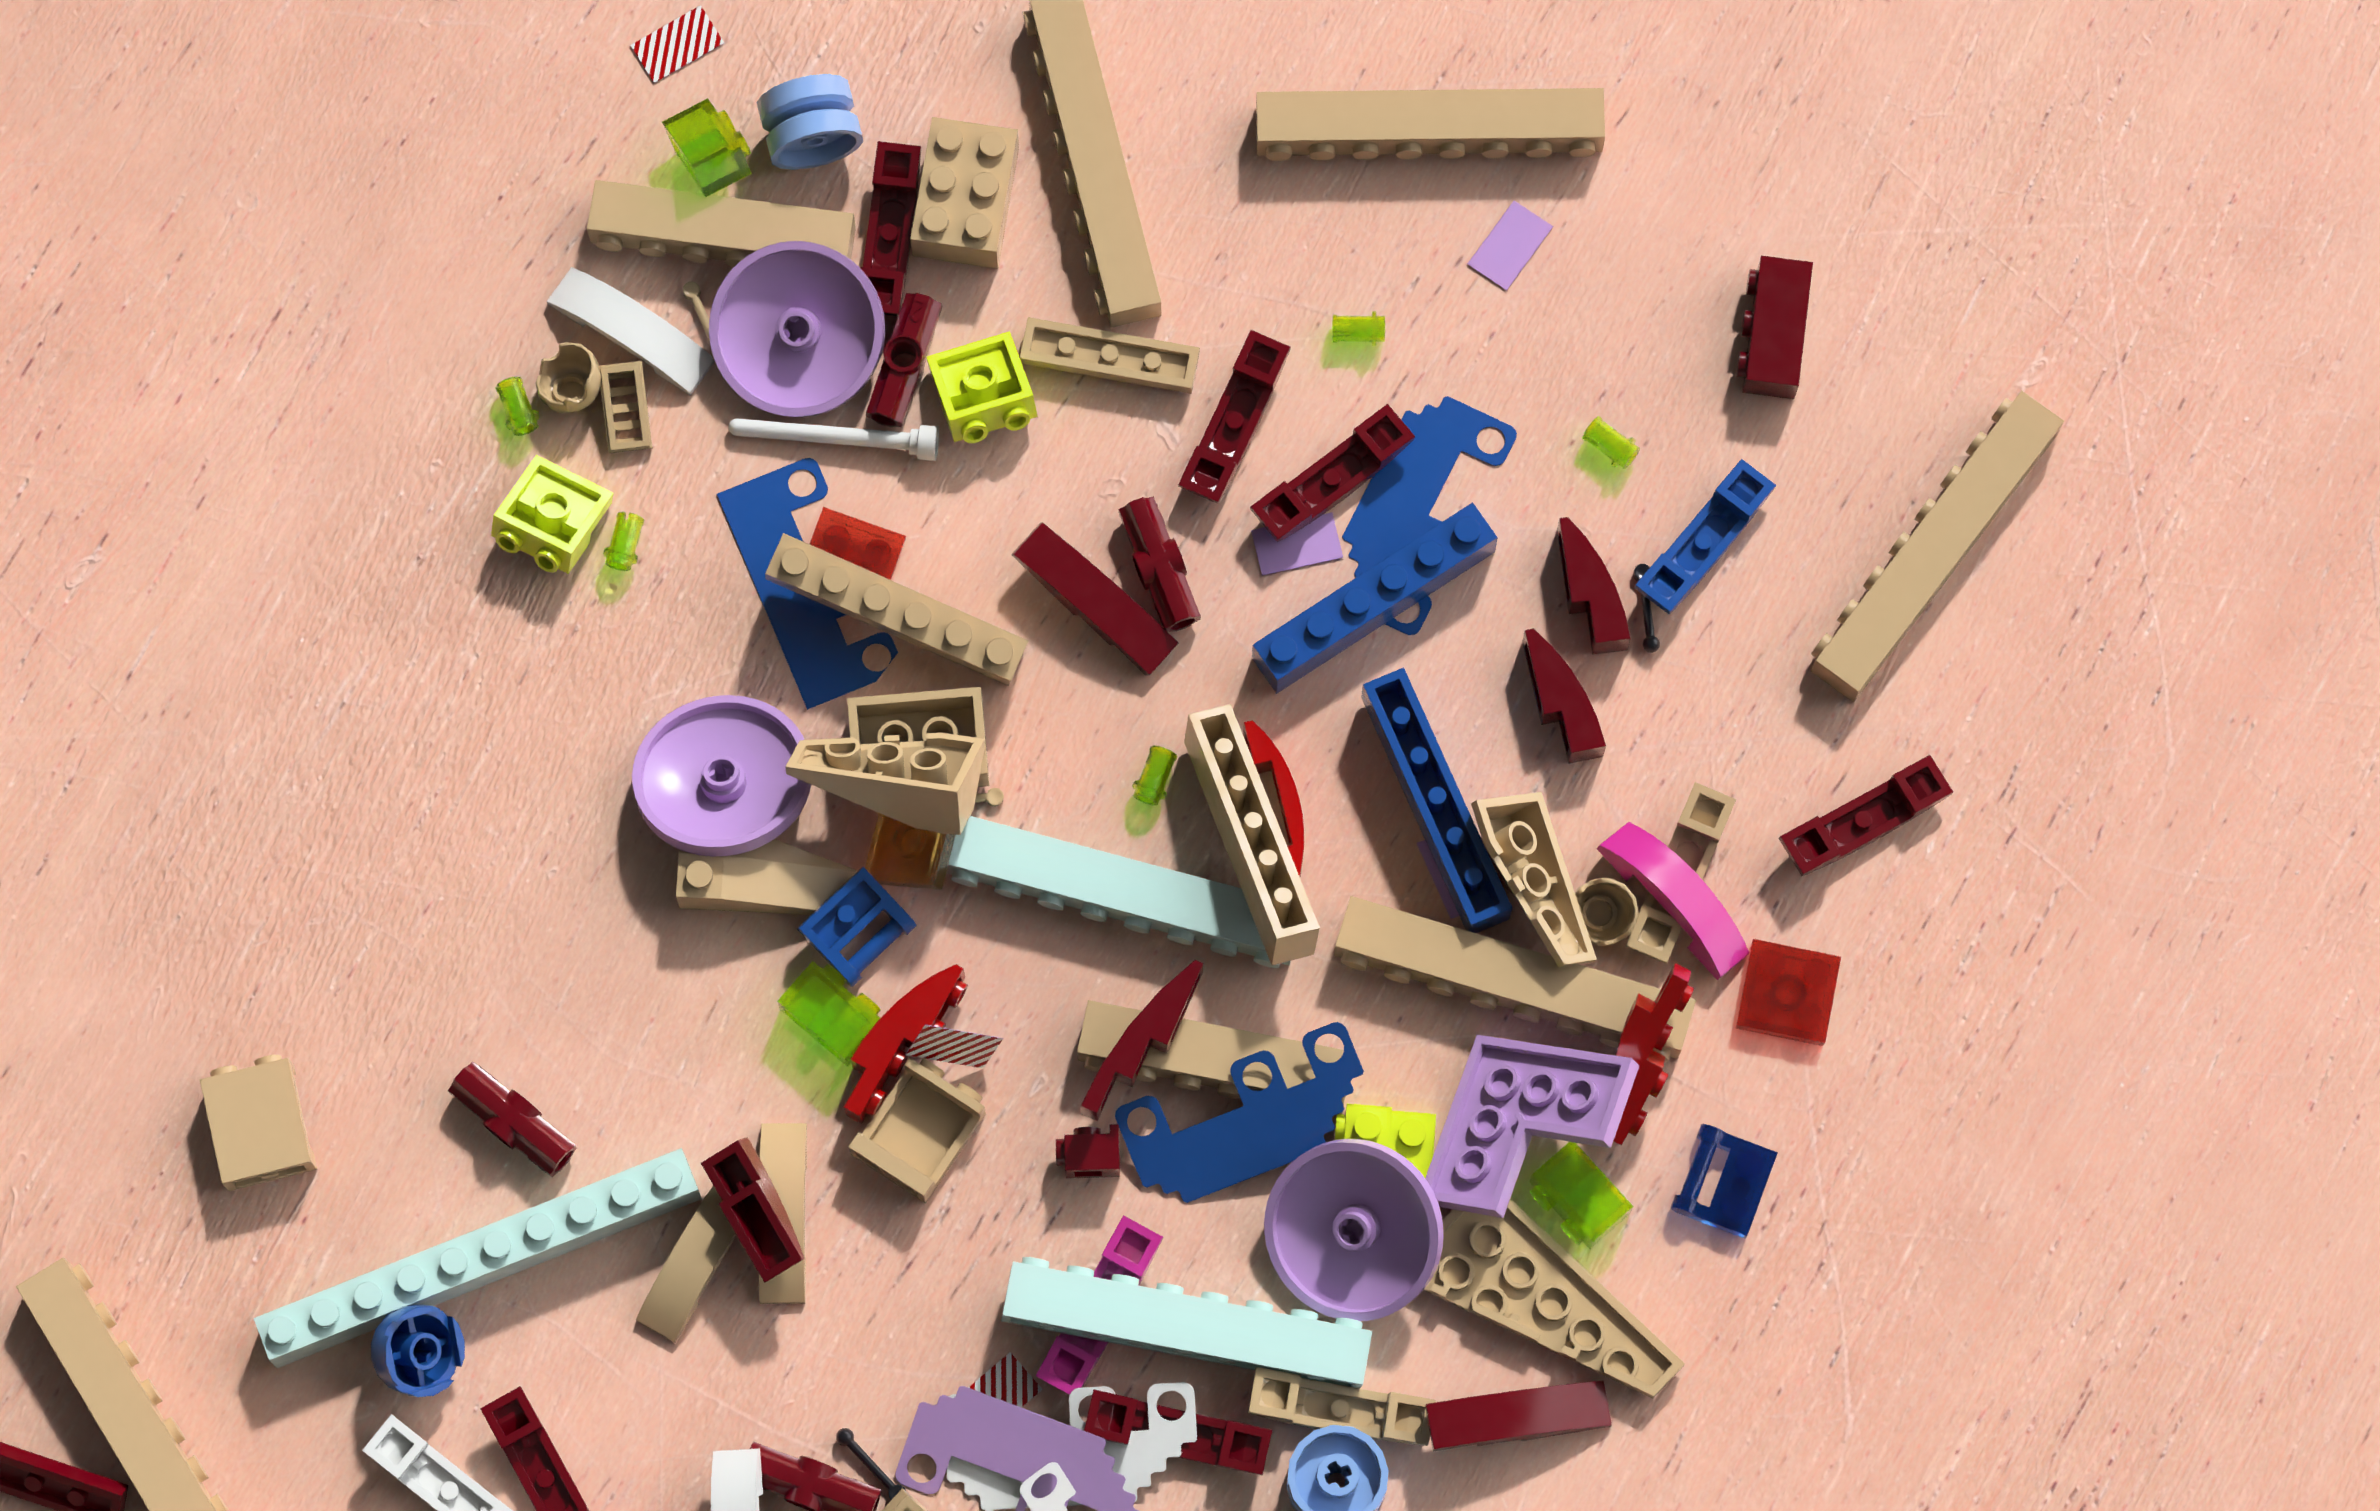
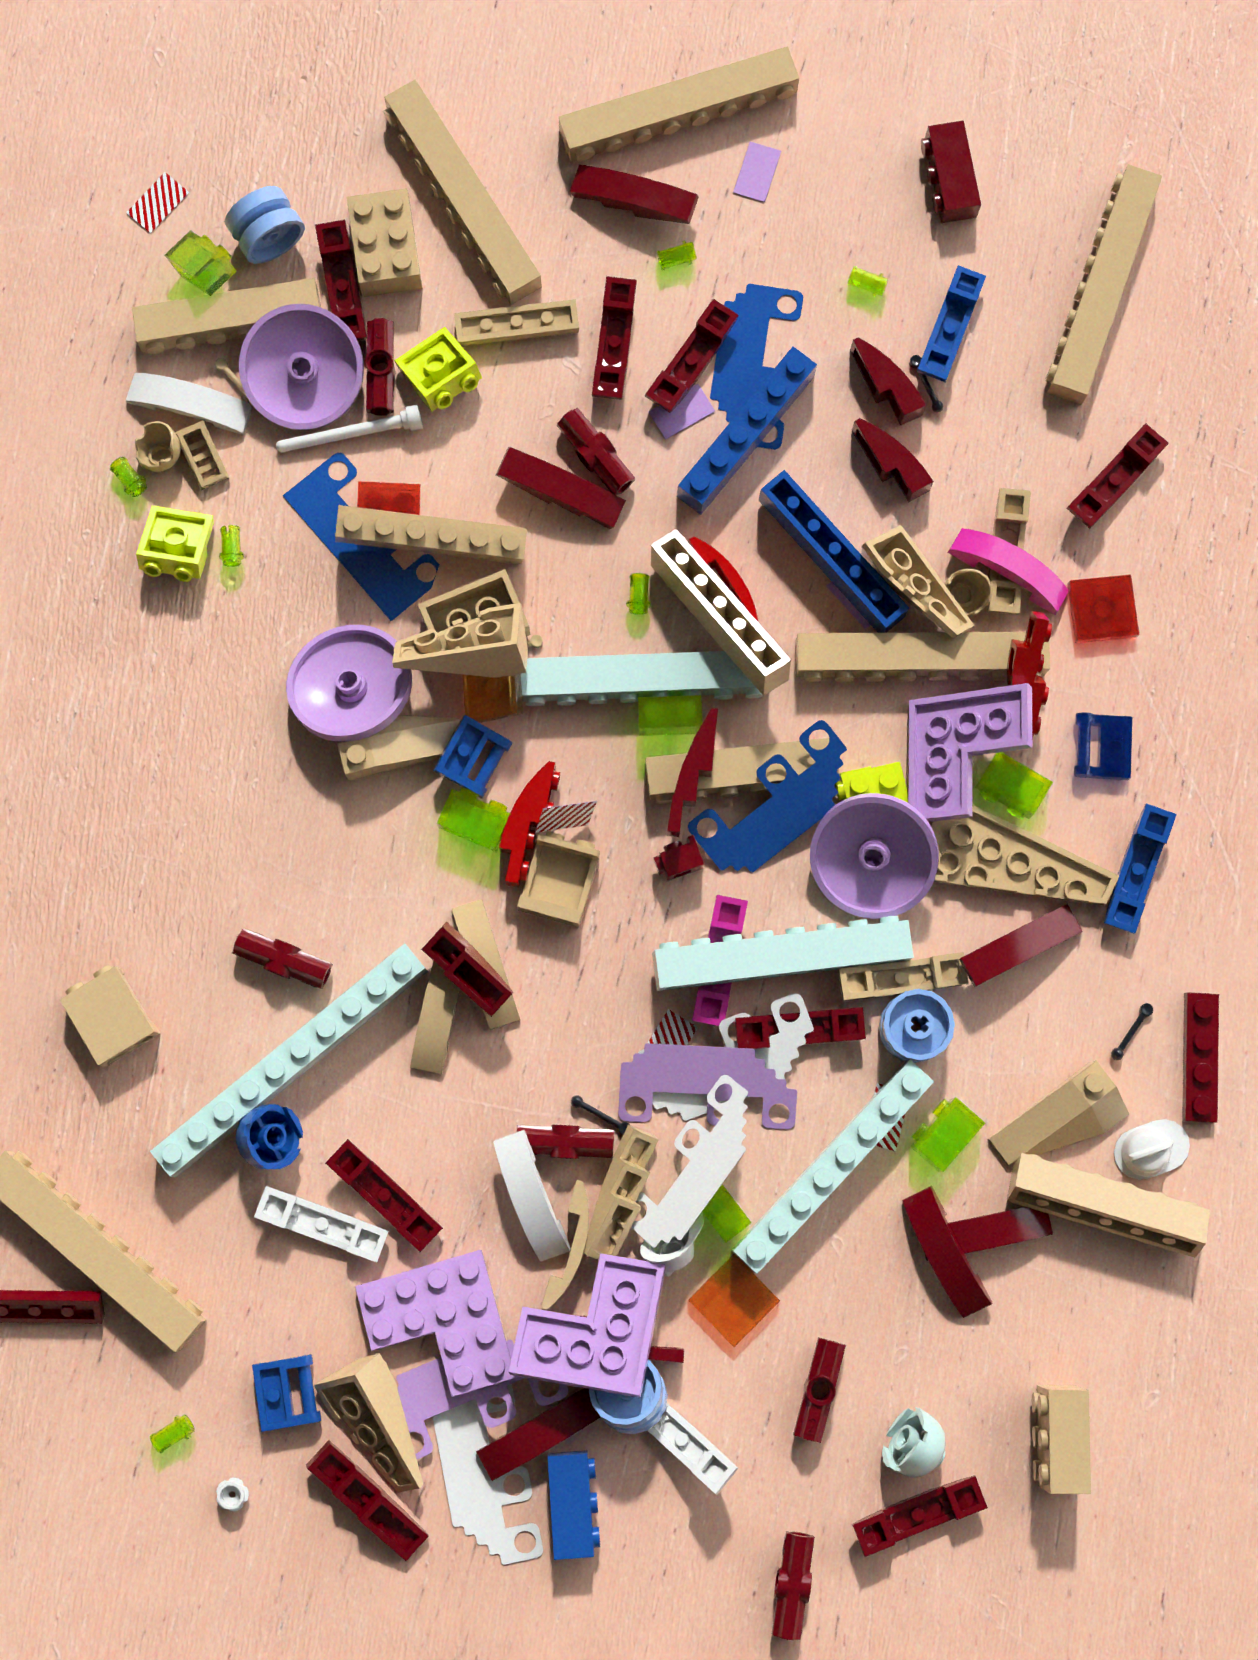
camera: 20 degrees left, 5 degrees up
none -> dark red slope [570,164,699,224]
none -> clear neon green brick [638,695,703,736]
none -> blue slope [1104,803,1177,934]

